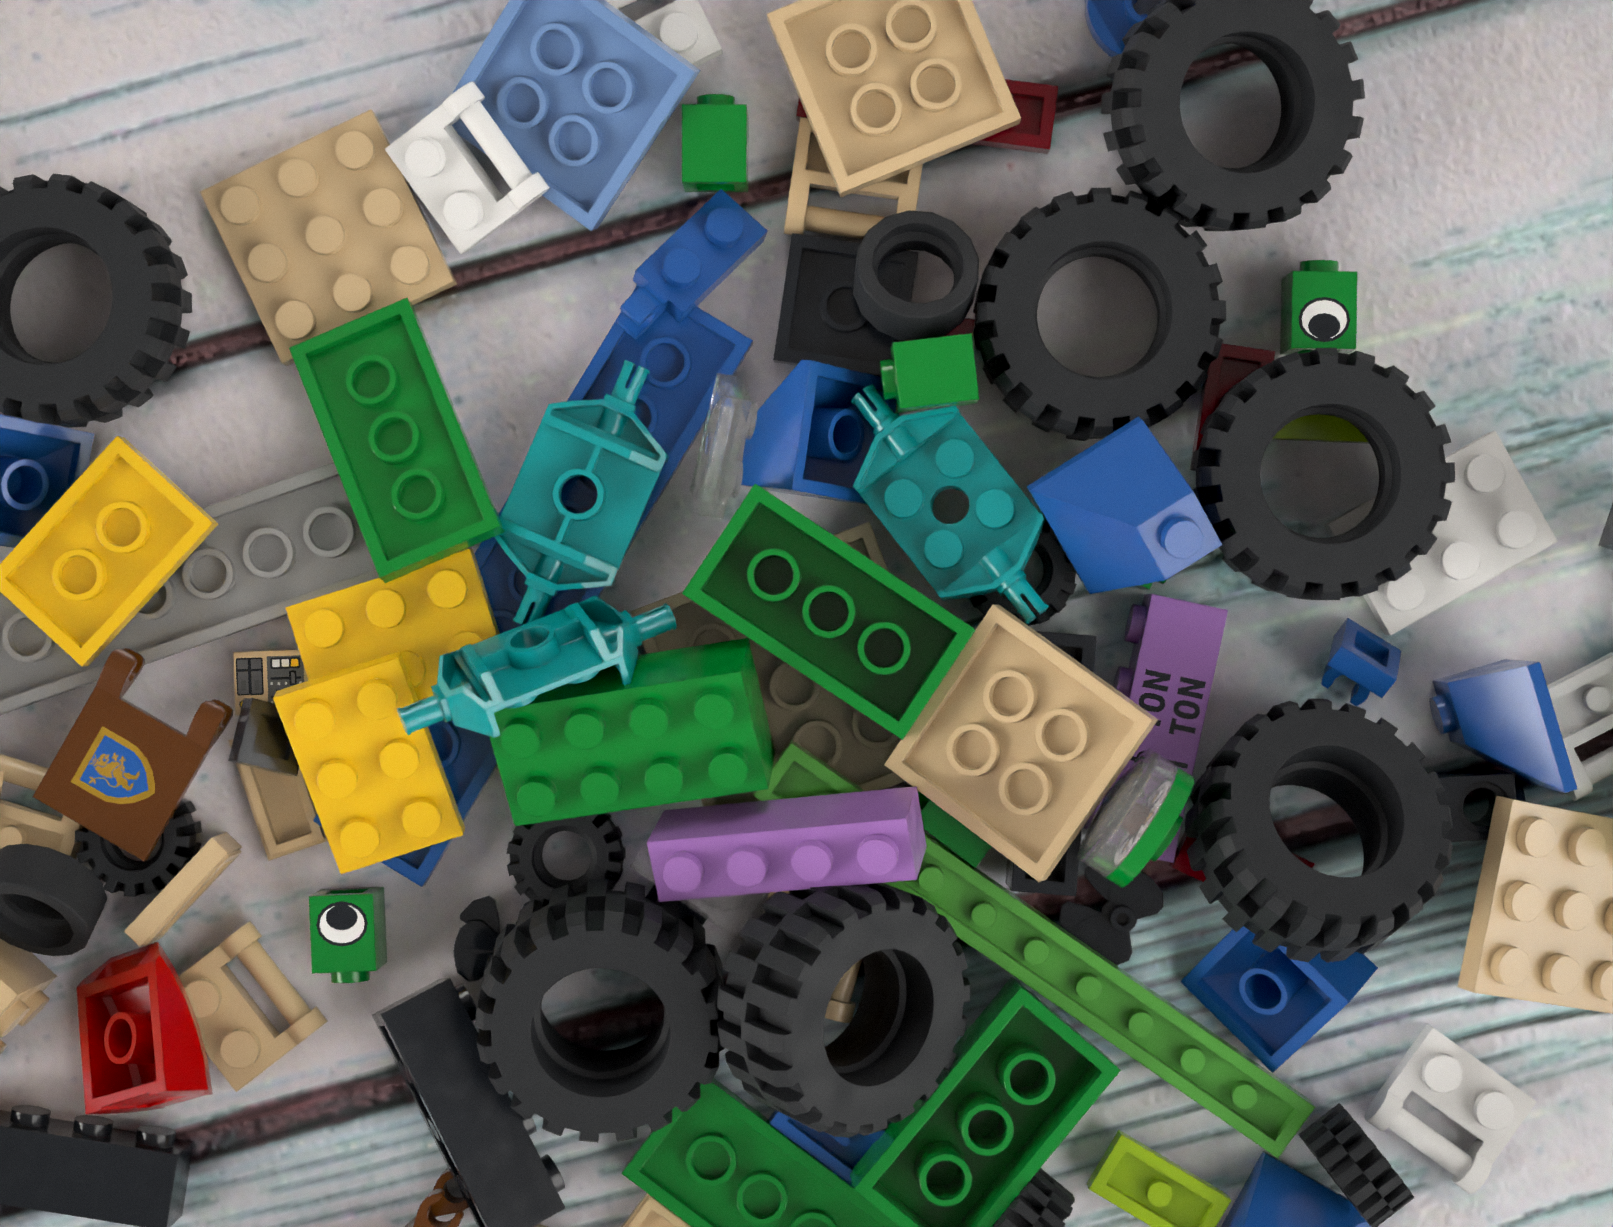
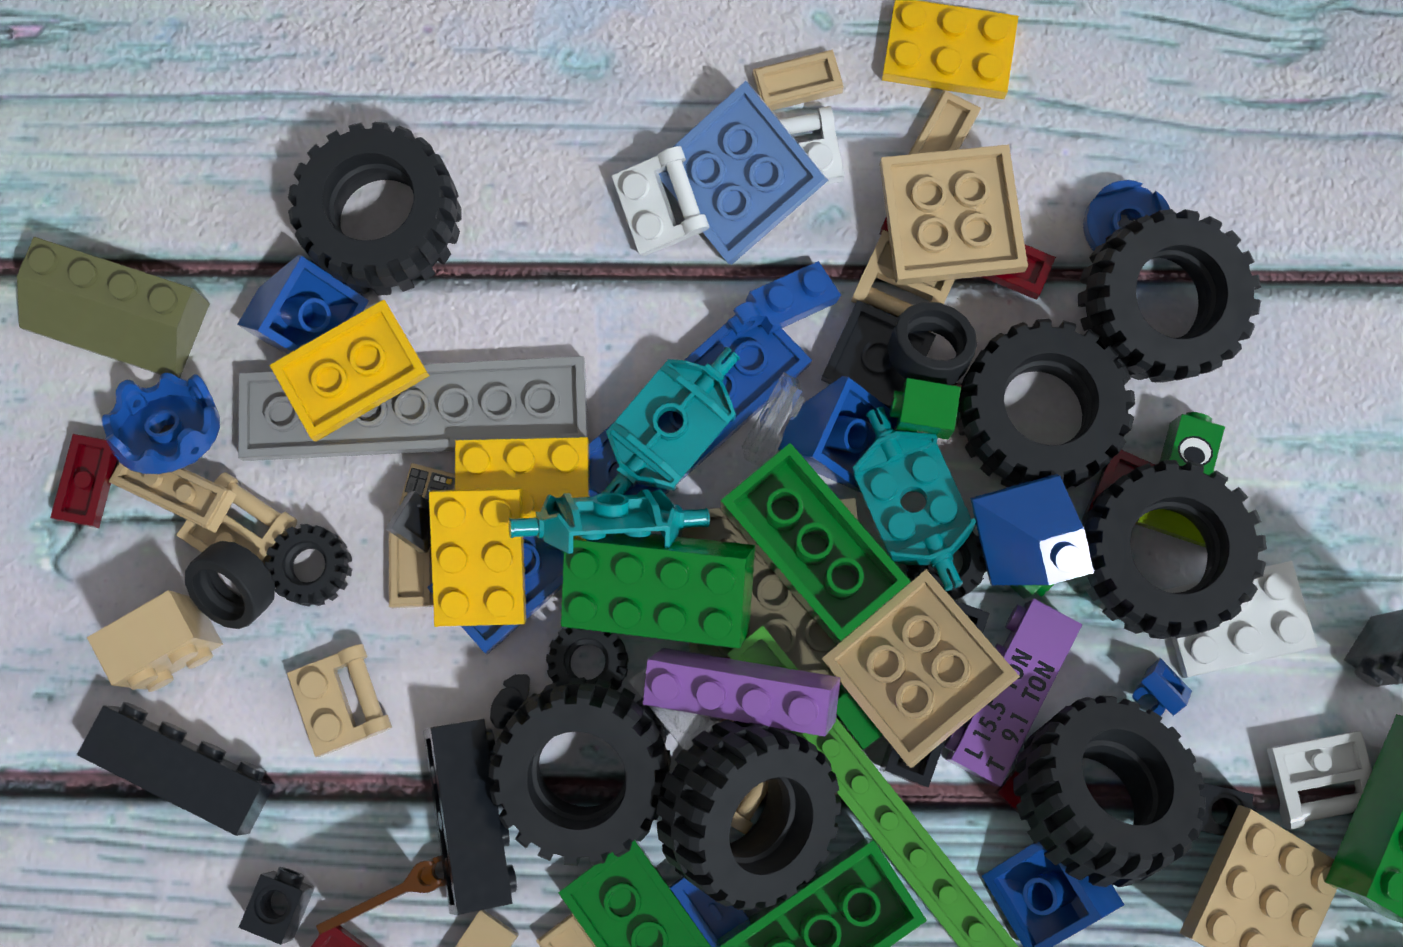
camera: 20 degrees right, 10 degrees down
reddish brown flag [33,648,233,861] -> none
red slope [76,941,213,1115] -> none
tan tile [124,832,242,947] -> none
tan plate [200,109,457,366] -> none
green plate [289,298,505,583] -> none
green brick [309,887,387,983] -> none
green brick [682,94,749,192] -> none
black piece [1058,858,1163,965] -> none
clear piece [1077,748,1195,888] -> none
blue slope [1429,659,1578,793] -> none

